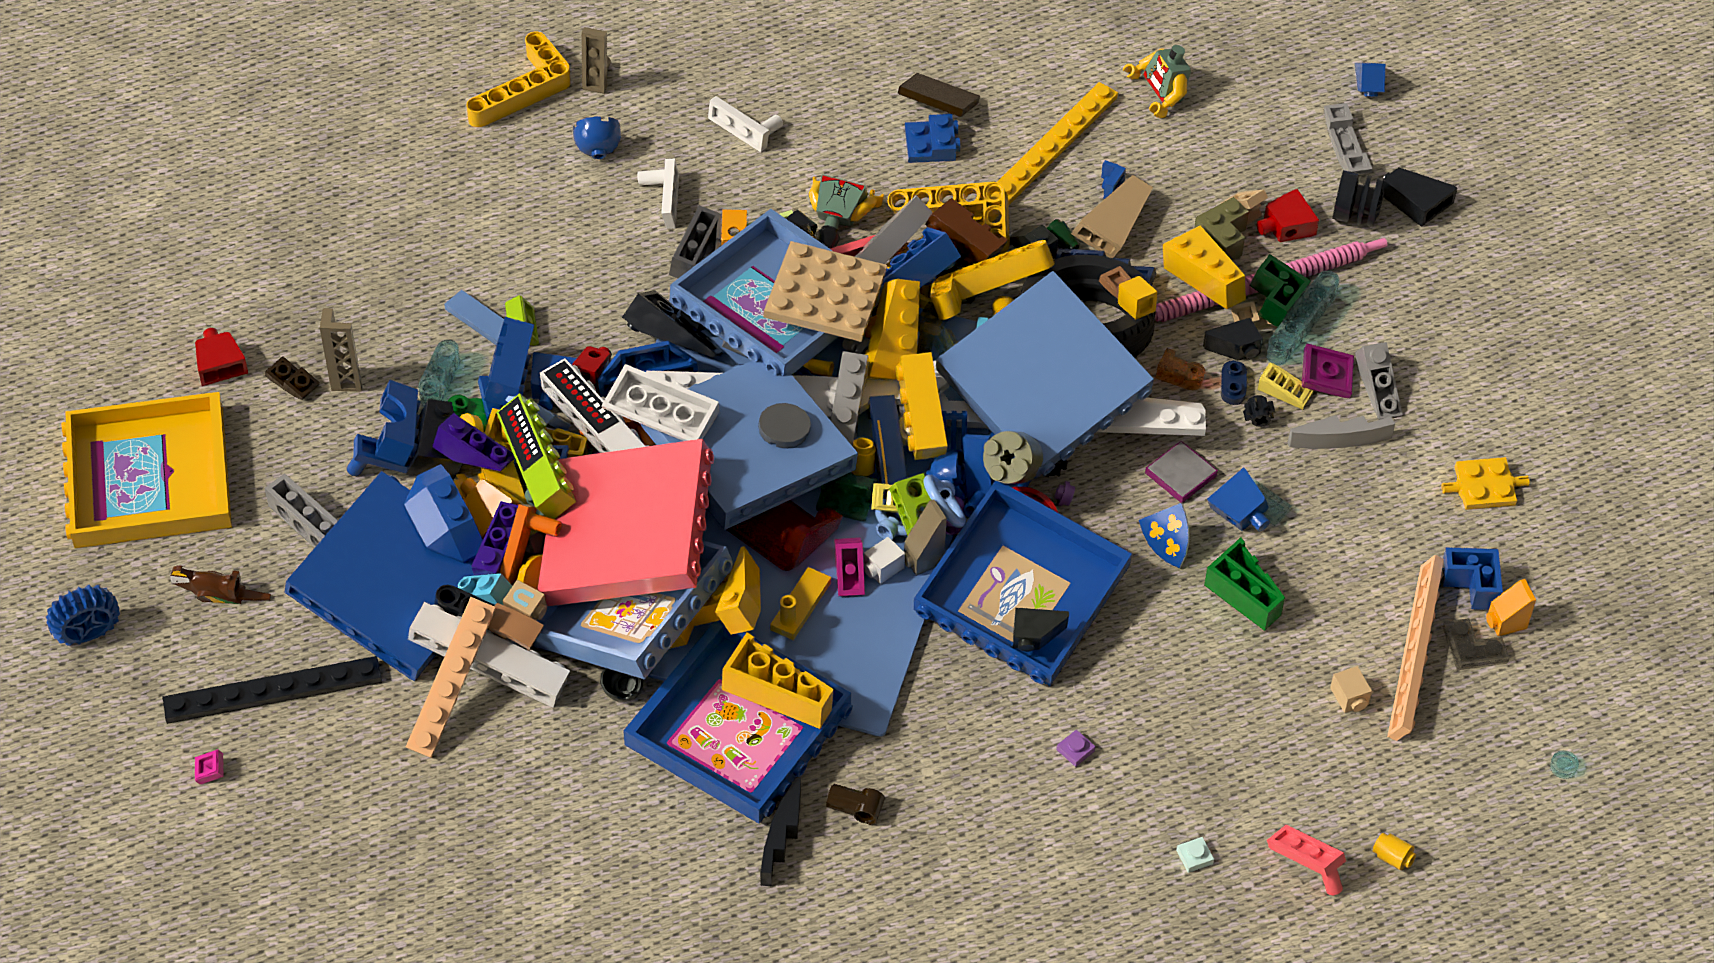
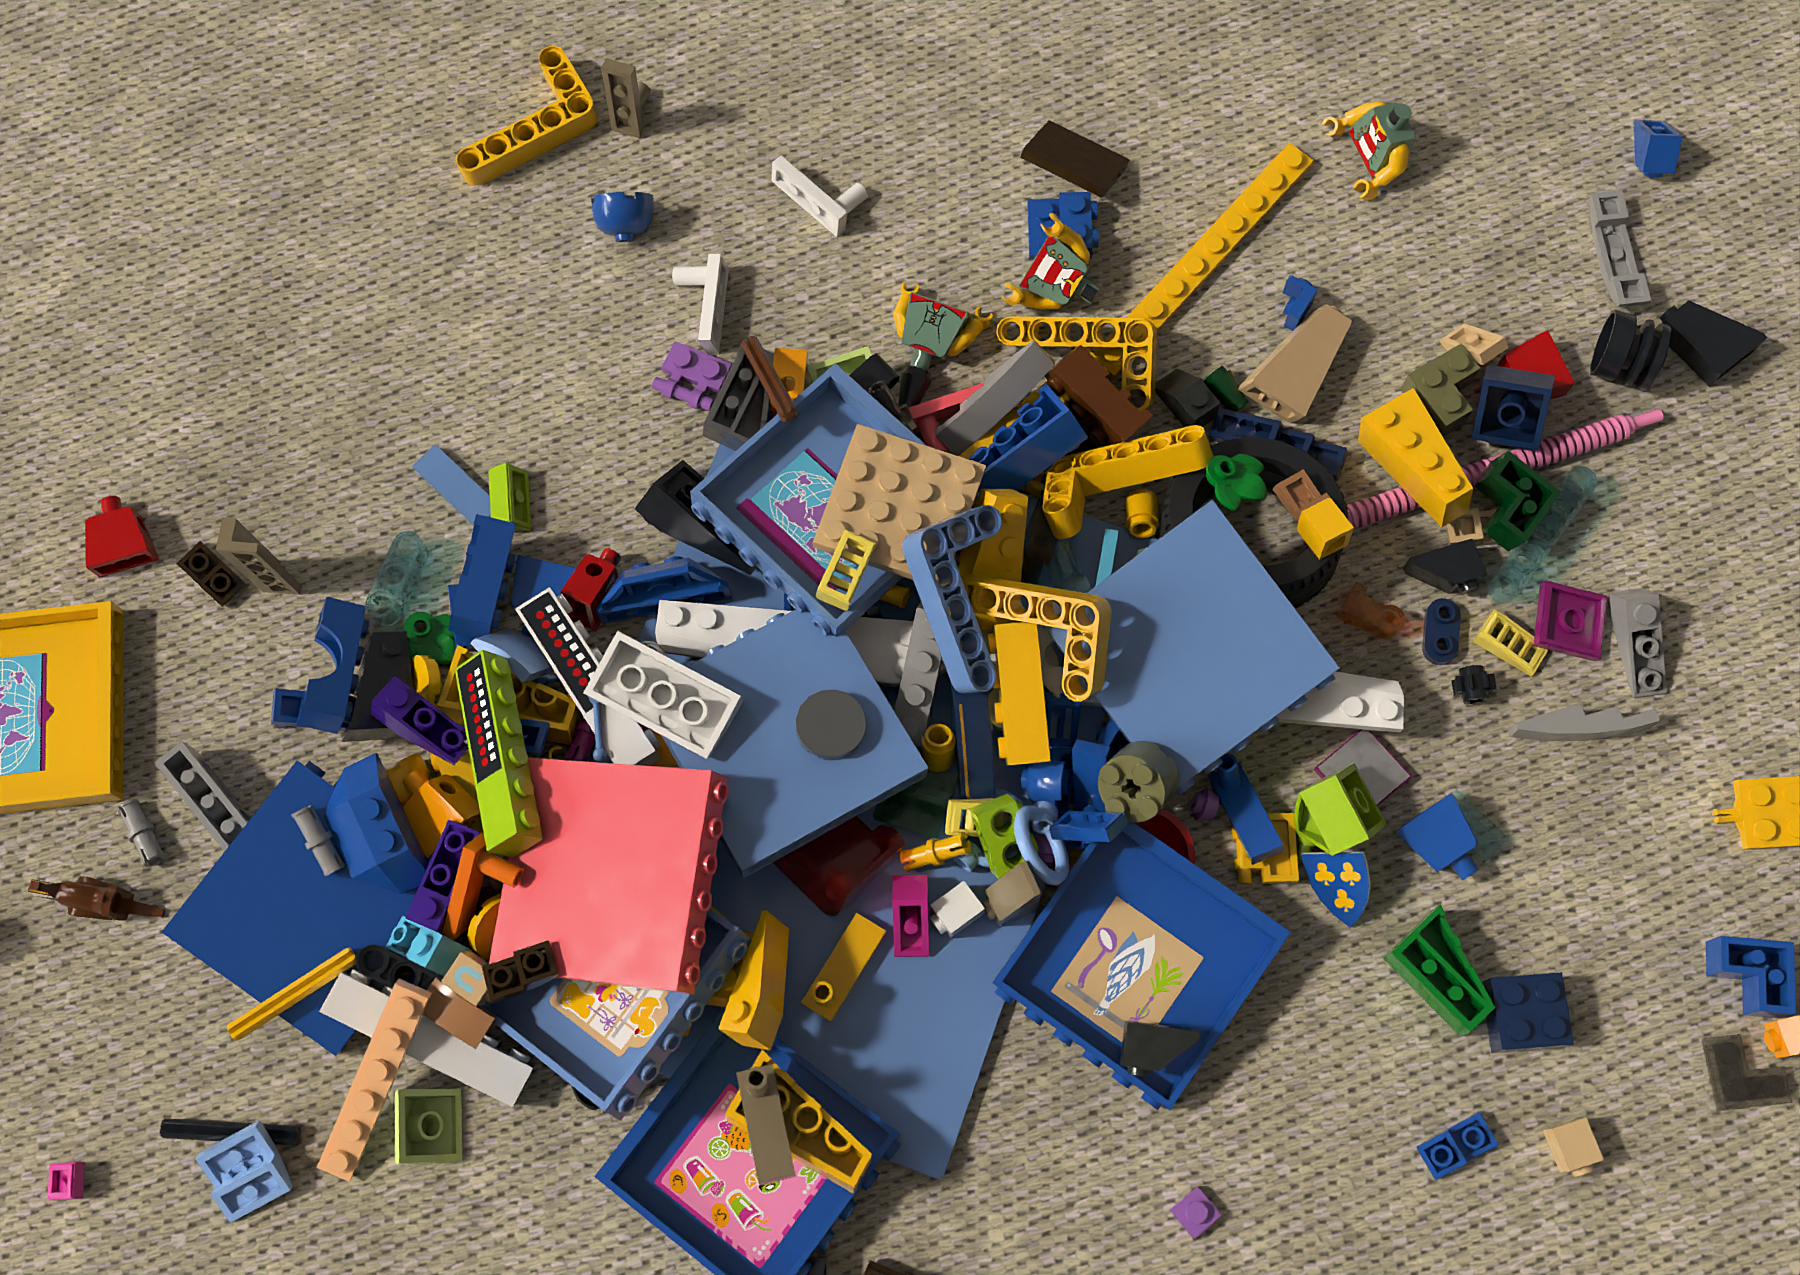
camera: 10 degrees right, 20 degrees up
black plate [162,656,382,724] -> none
light nougat plate [1387,555,1444,741] -> none
none -> light grey pin [117,799,166,867]
none -> black axle [159,1118,301,1146]
none -> light blue slope [195,1120,293,1223]
none -> yellow axle [226,948,357,1041]
none -> light grey pin [291,804,346,876]
none -> yellowish green slope [395,1088,463,1165]
none -> dark brown slope [482,940,559,1004]
none -> medium blue hinge [588,696,607,761]
none -> medium lavender plate [652,341,732,411]
none -> dark tan piece [736,1064,796,1186]
none -> reddish brown axle [742,336,799,423]
none -> light yellow slope [816,530,877,611]
none -> yellow pin [900,832,971,872]
none -> medium blue beam [902,505,1002,694]
none -> yellow beam [960,574,1112,701]
none -> torso [1000,213,1100,310]
none -> blue plate [1049,811,1128,844]
none -> green plate [1206,454,1267,511]
none -> blue piece [1208,754,1284,865]
none -> yellow plate [1232,813,1299,885]
none -> lime piece [1294,763,1387,861]
none -> blue slope [1416,1111,1499,1180]
none -> dark blue brick [1471,365,1555,451]
none -> dark blue brick [1482,972,1574,1053]

